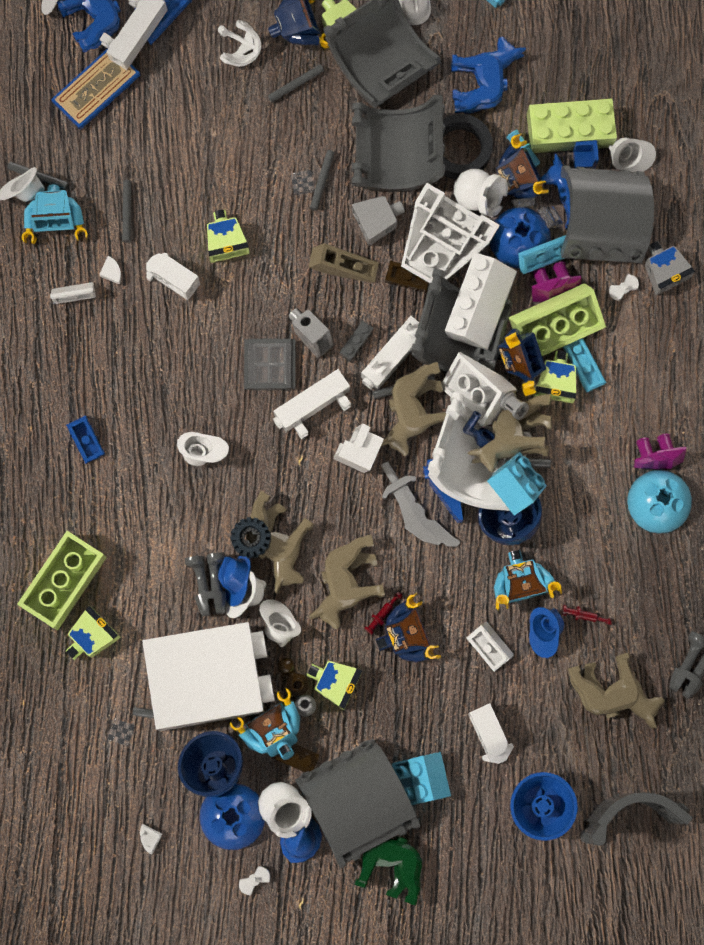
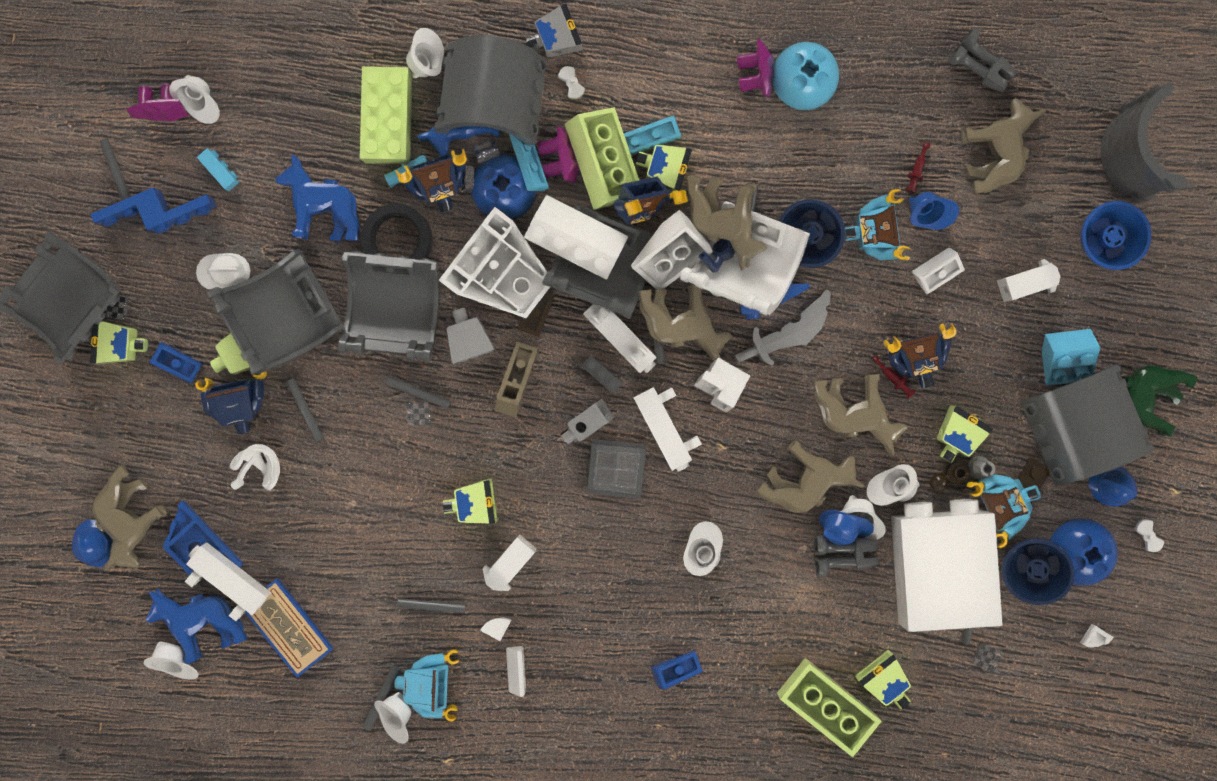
camera: 85 degrees left, 10 degrees up
black bush [231,517,271,558] -> none
white tile [258,782,311,838] -> none
white tile [454,169,508,217] -> none
medium azure slope [487,452,547,515] -> none
light grey bush [500,392,529,420] -> none
blue panel [573,140,599,169] -> none

